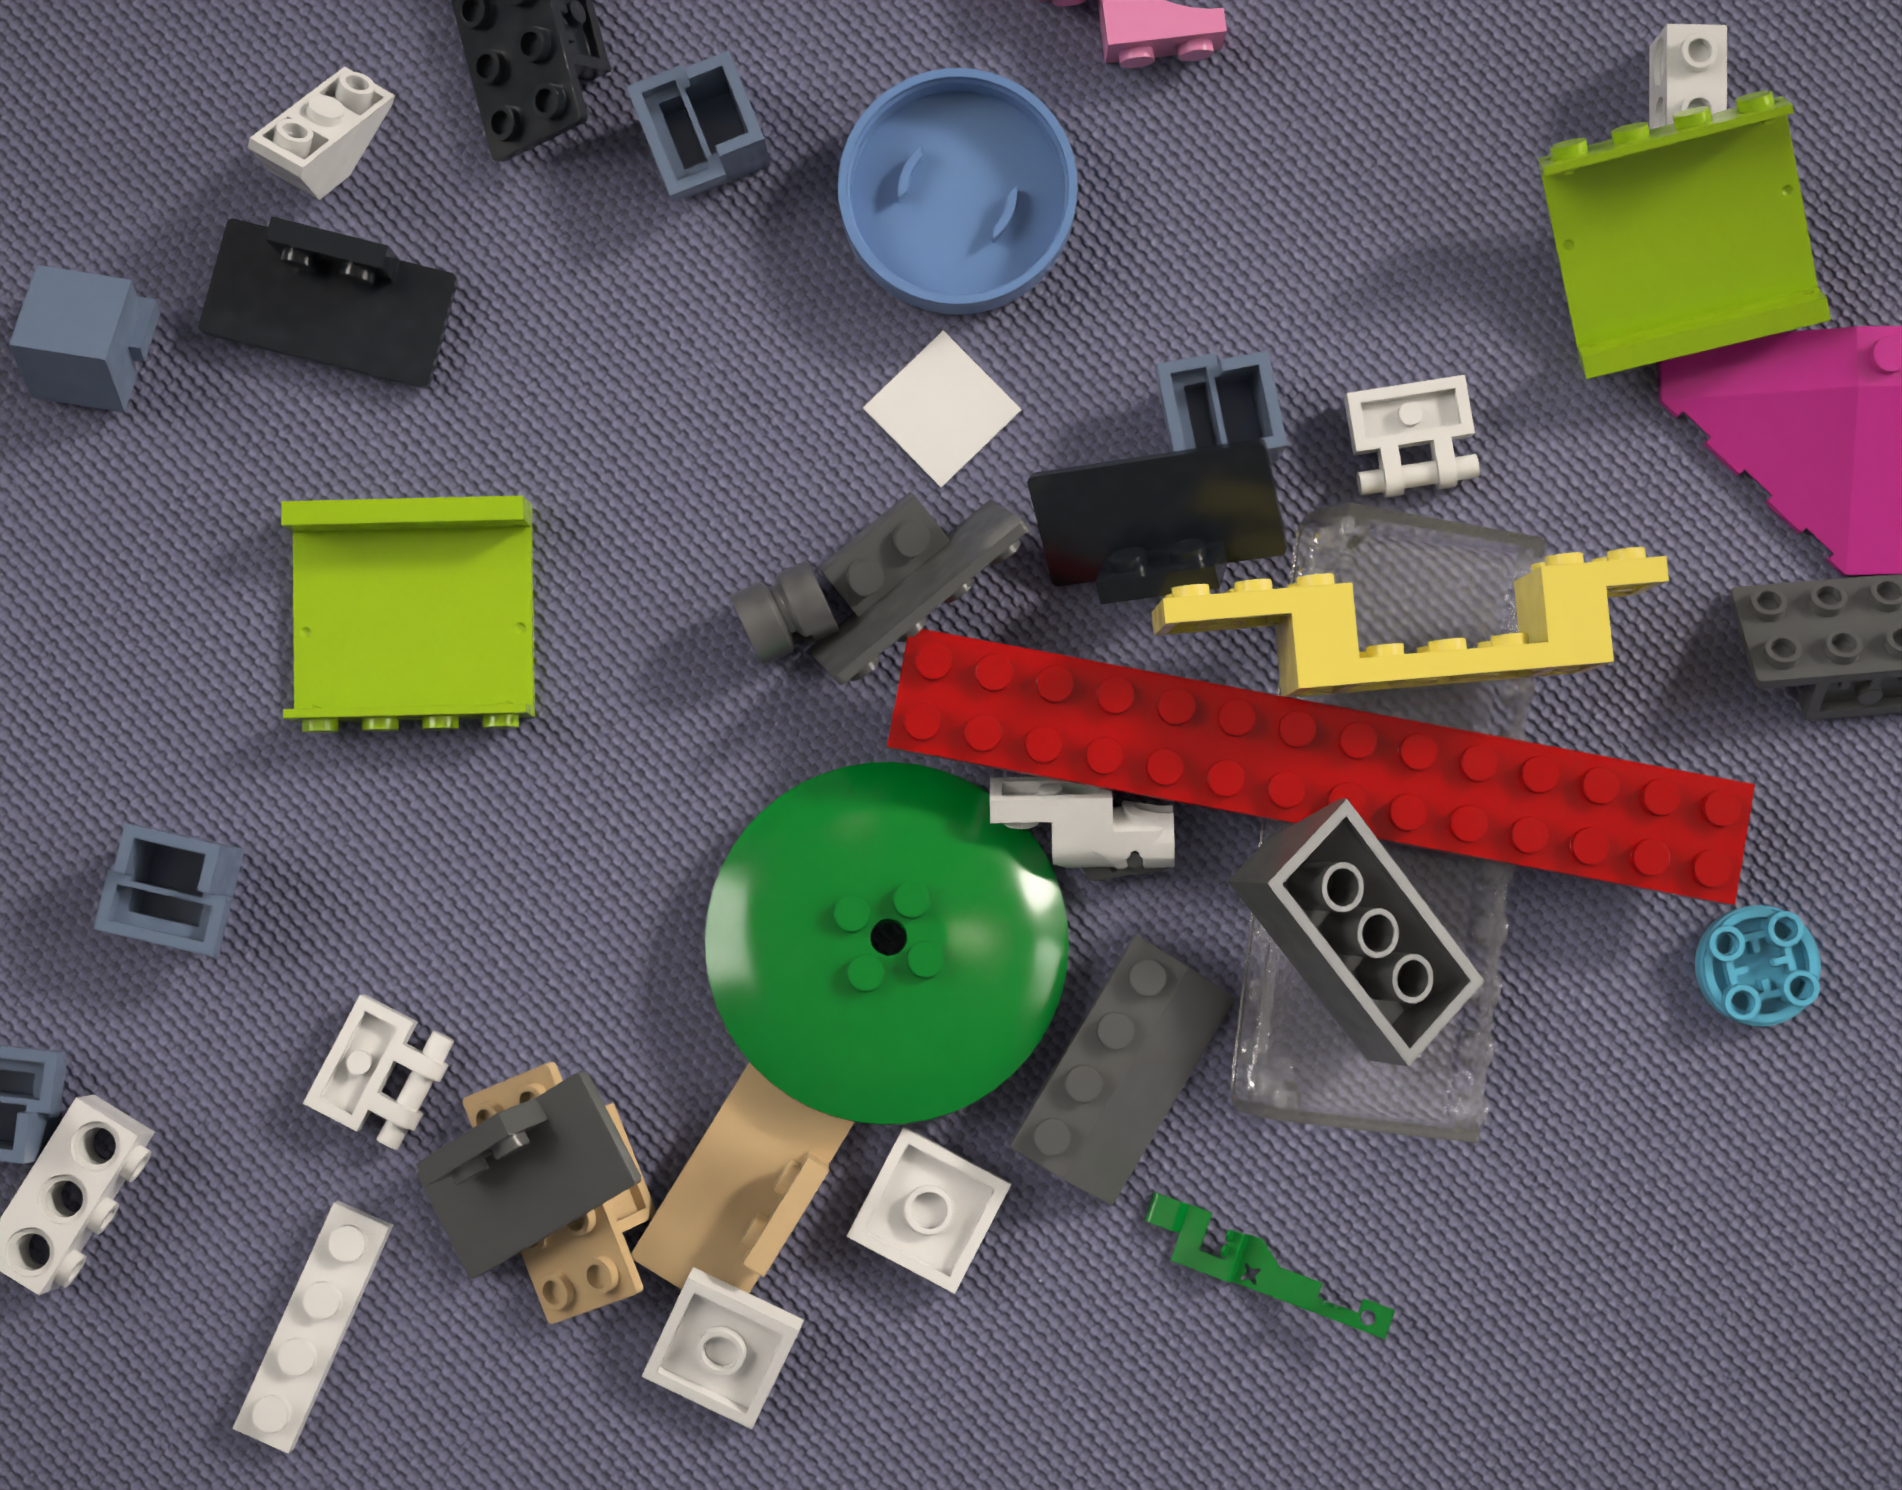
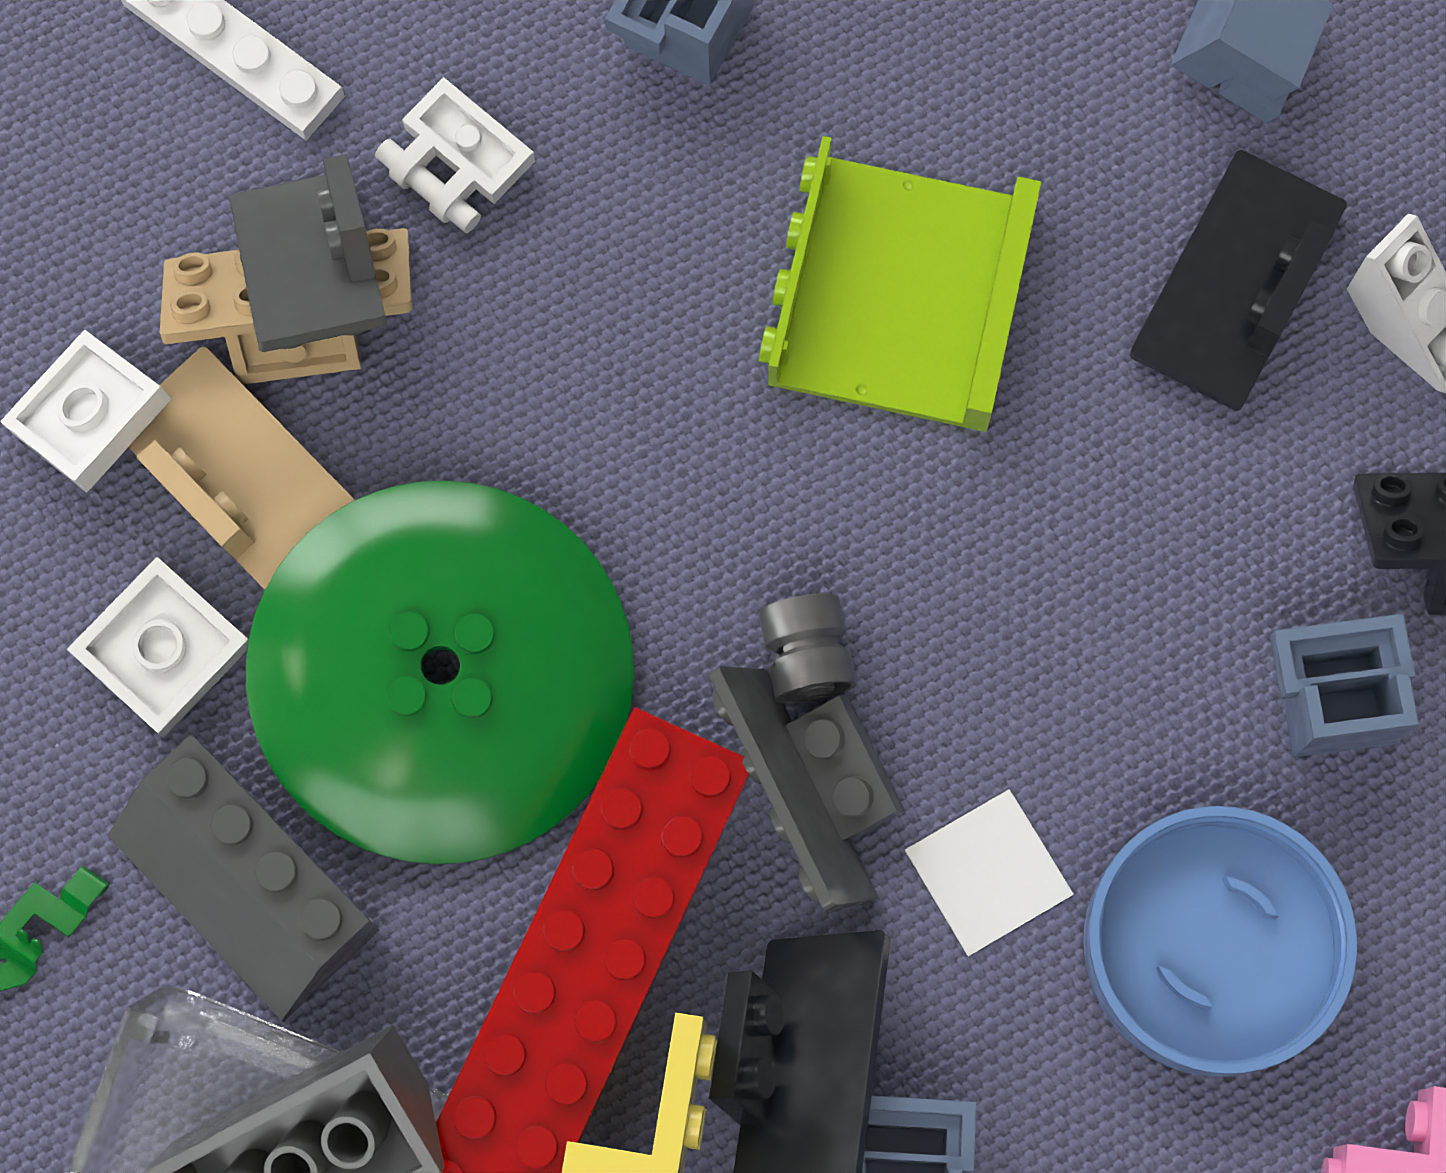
camera: 105 degrees right, 10 degrees down
white plate [990,777,1175,881] -> none

